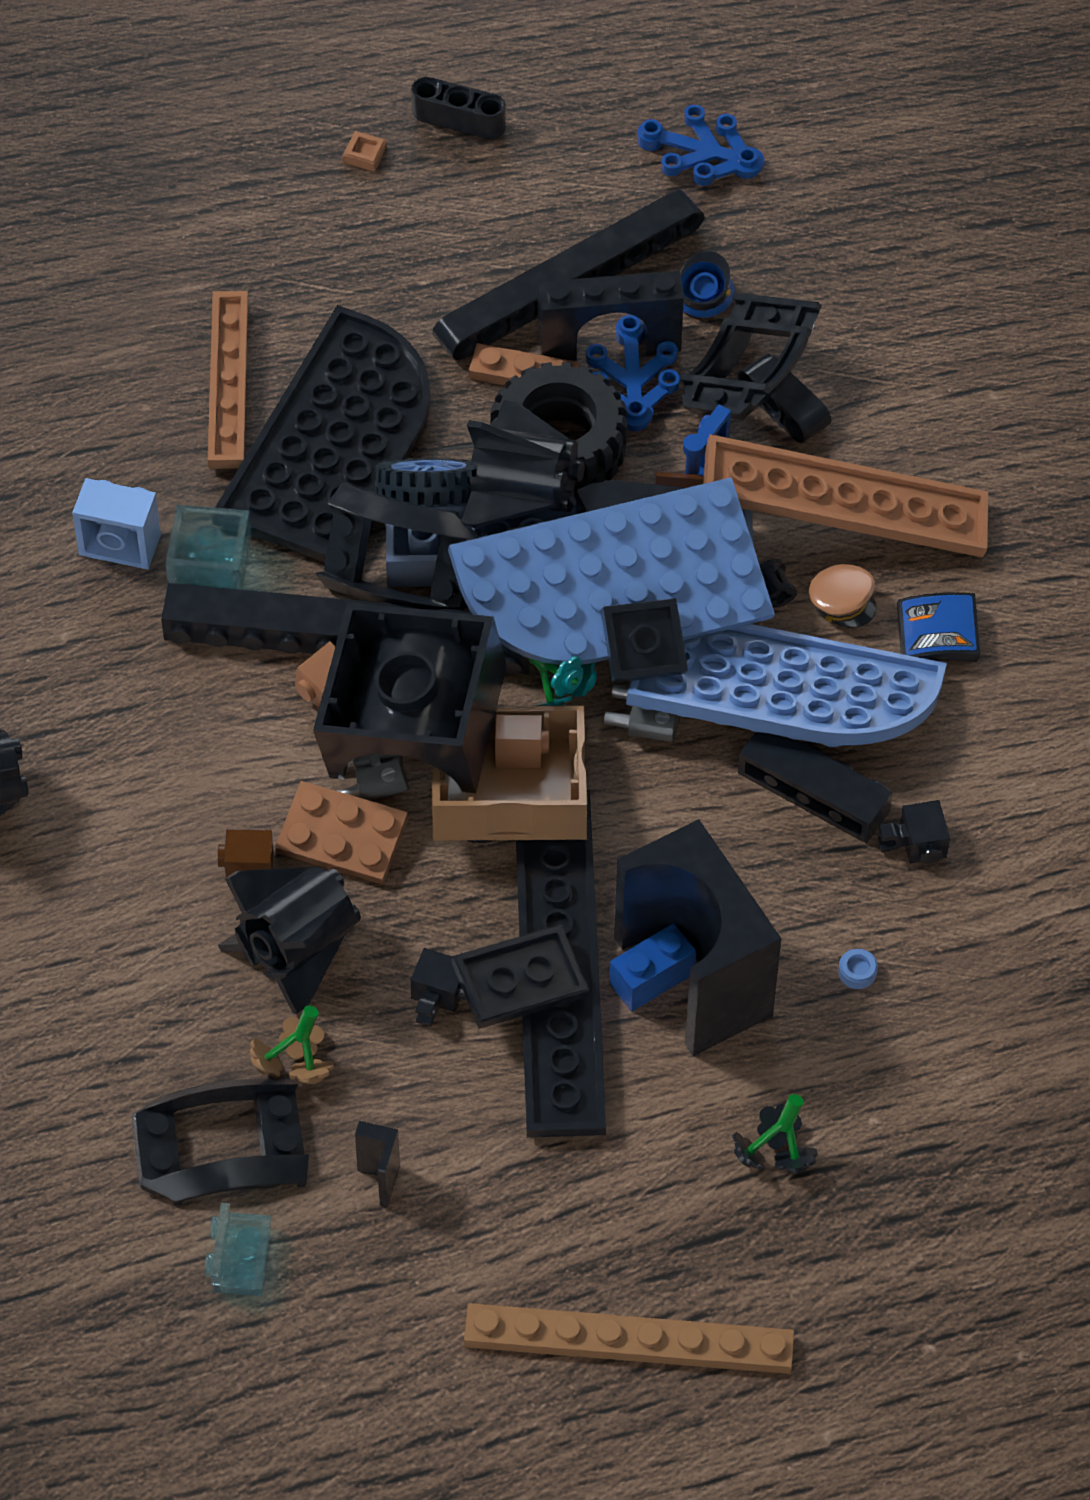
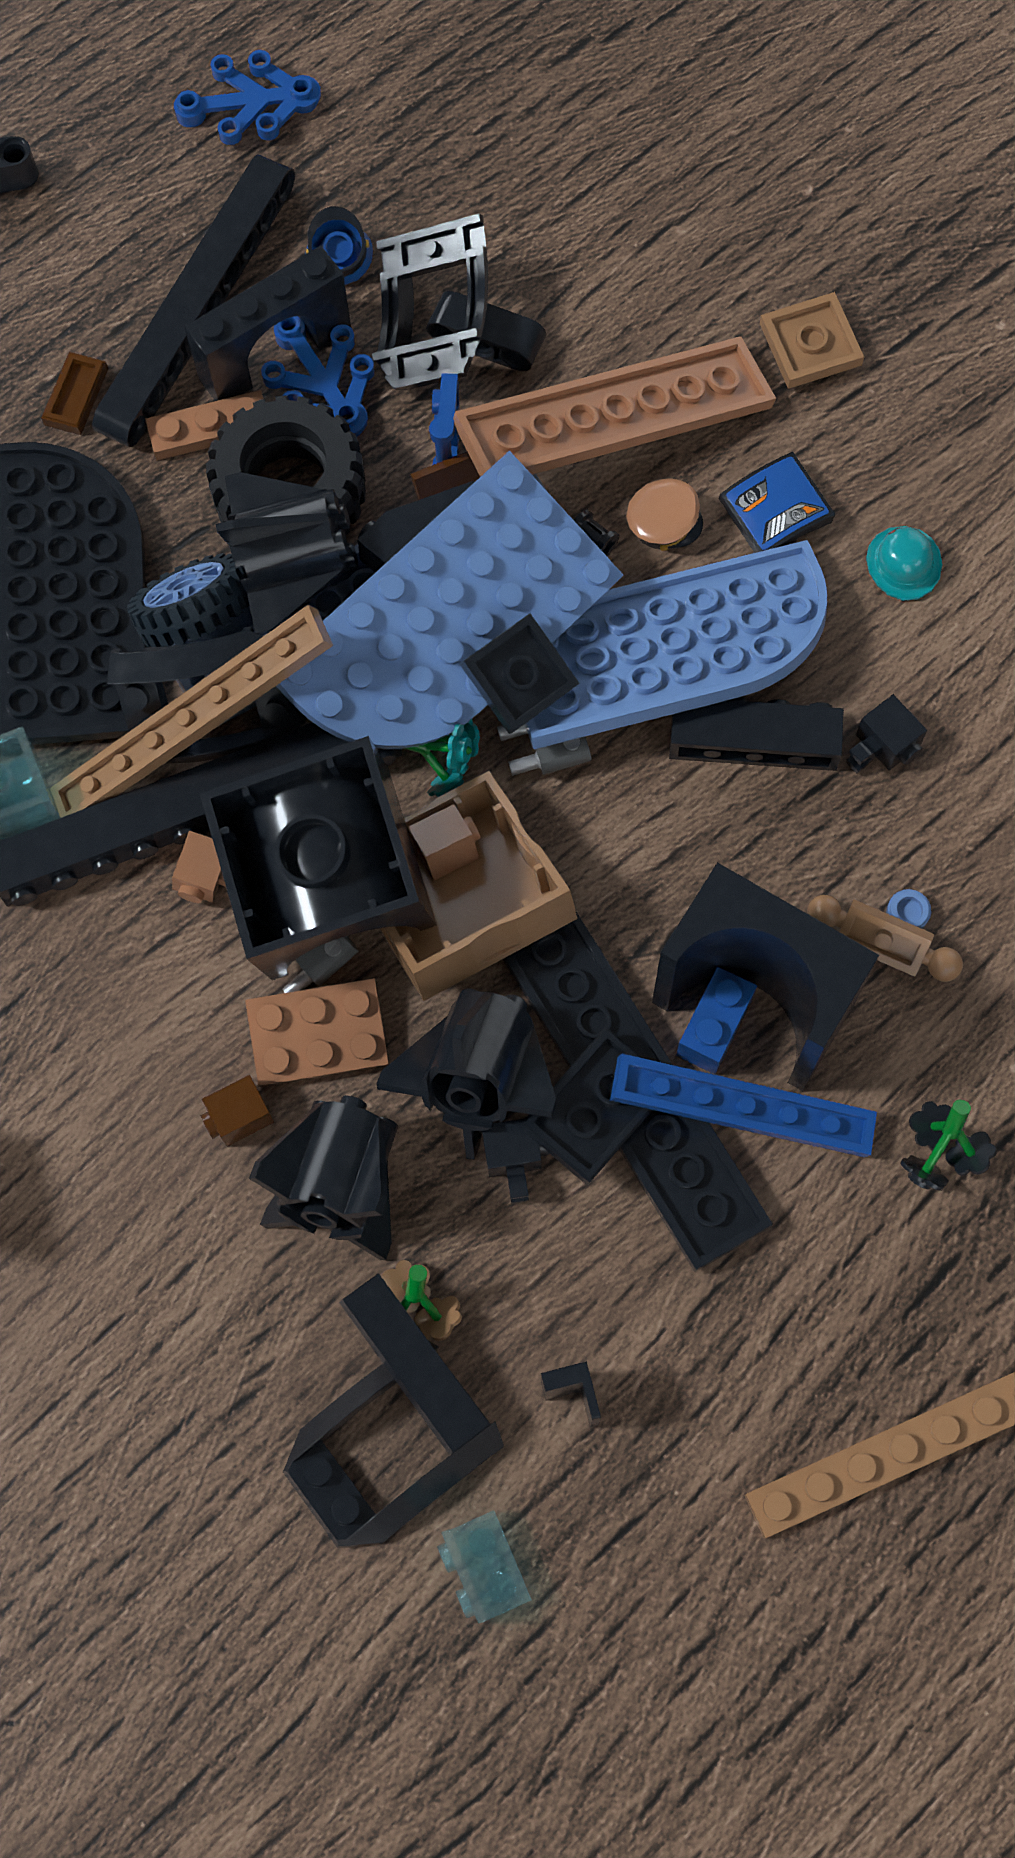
camera: 25 degrees left, 15 degrees up
none -> reddish brown tile [41,352,108,435]
none -> medium nougat plate [49,605,333,818]
none -> black tile [339,1273,489,1455]
none -> black brick [376,988,557,1160]
none -> blue plate [610,1054,877,1157]
none -> medium nougat plate [760,292,864,389]
none -> medium nougat plate [807,894,963,982]
none -> teal hat [866,526,943,601]

